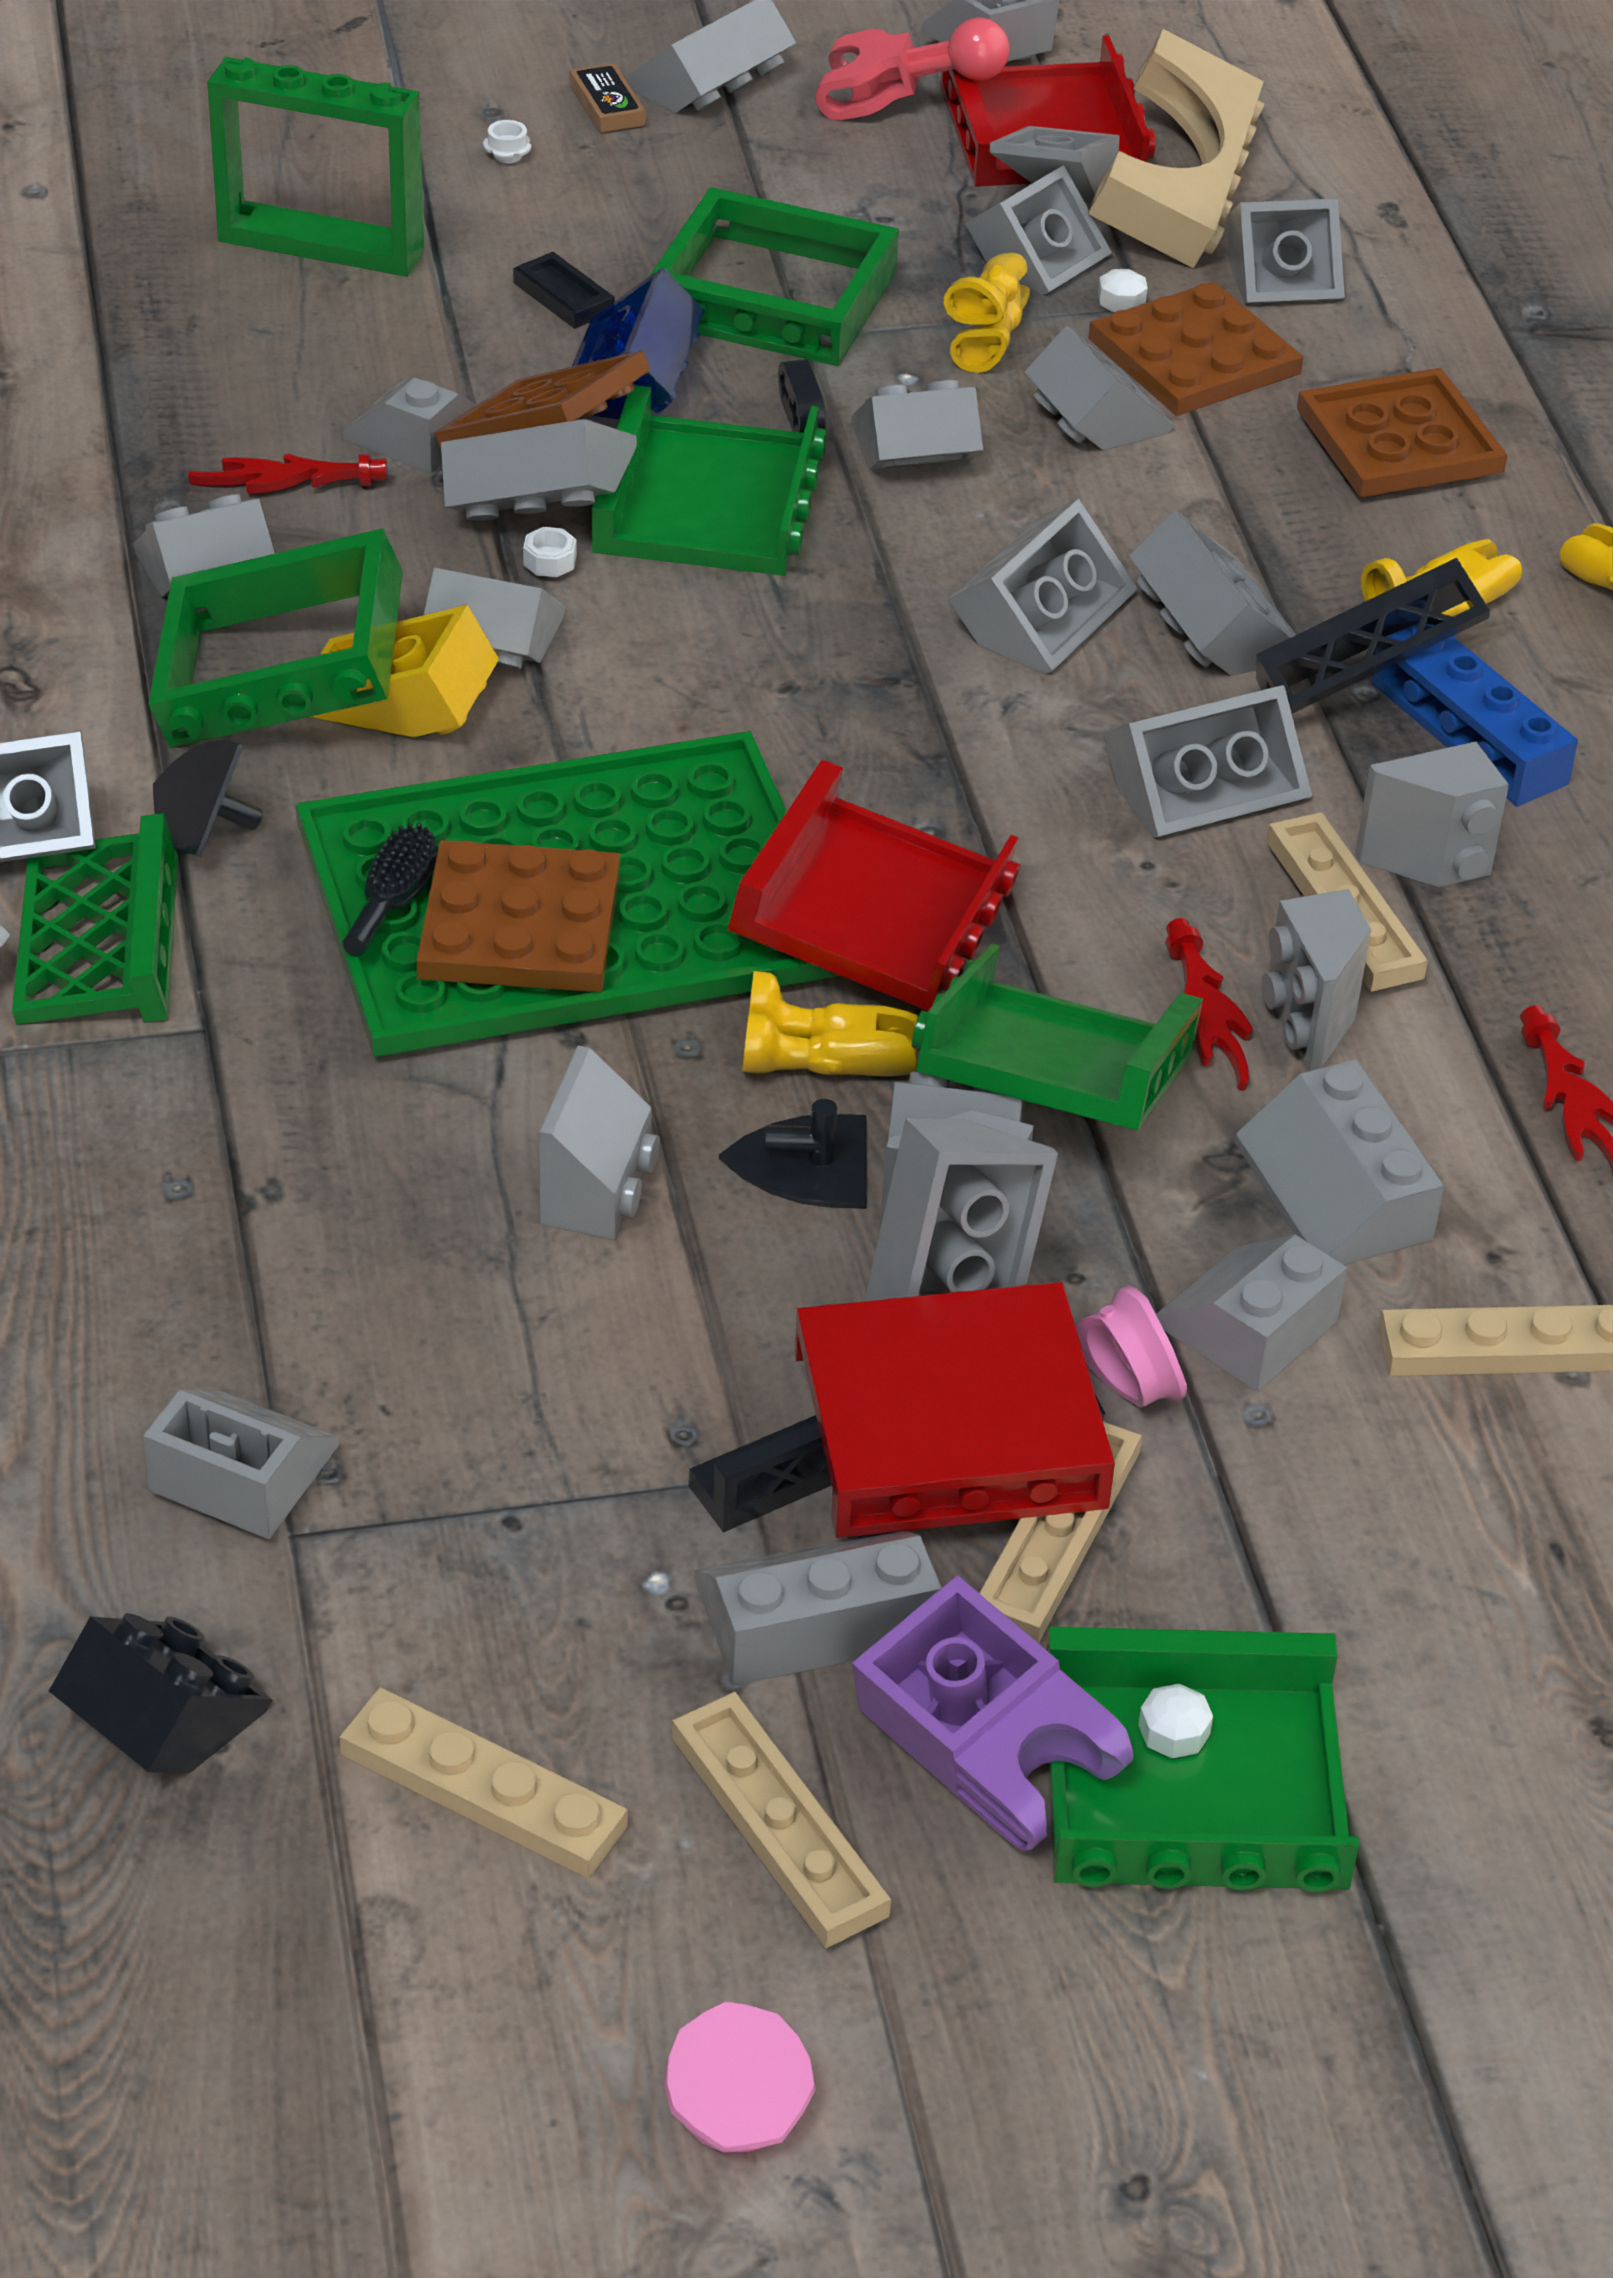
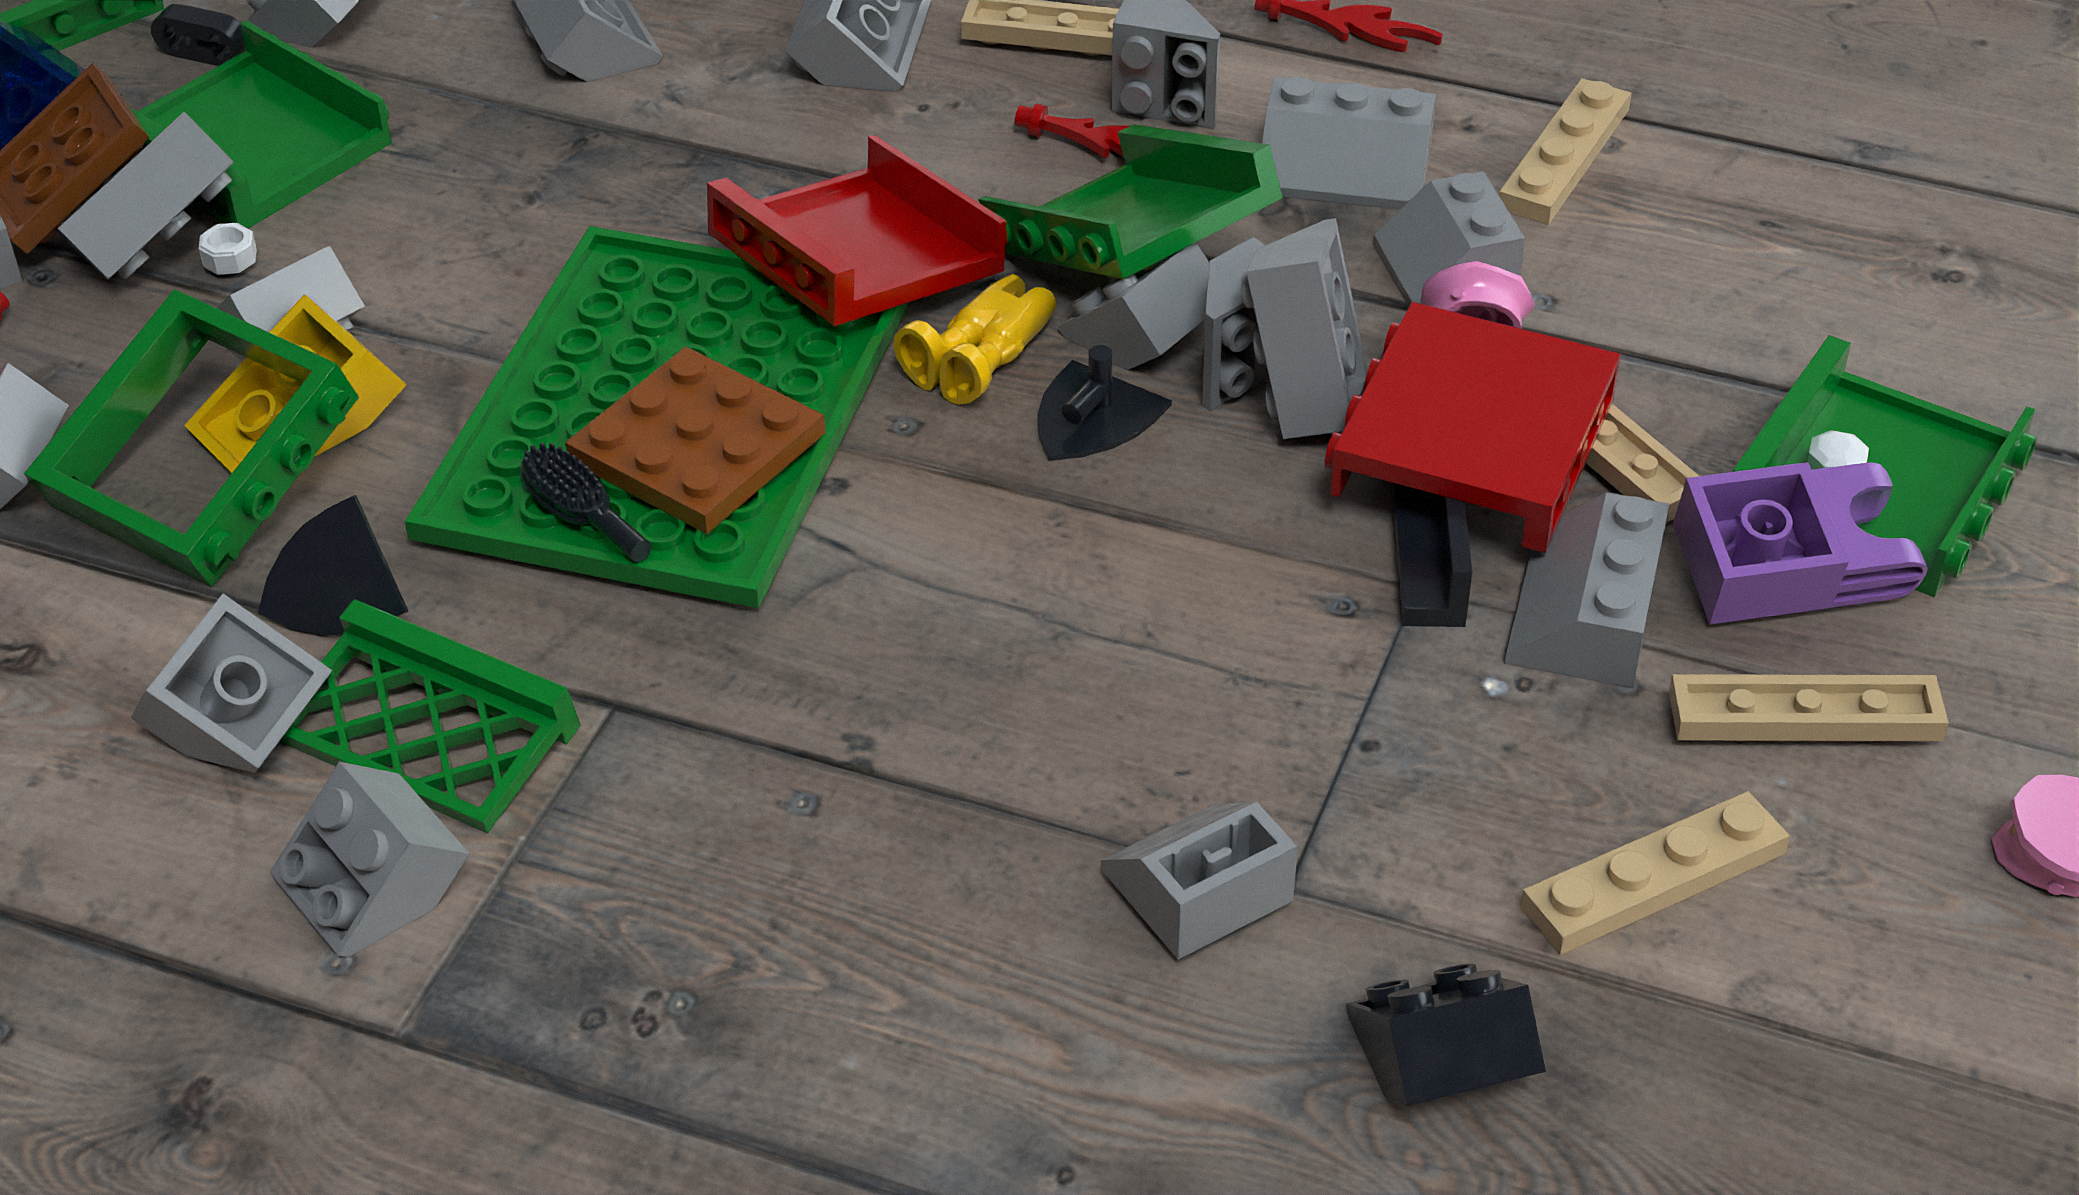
camera: 55 degrees left, 0 degrees up
light grey slope [539,1045,660,1240] -> none

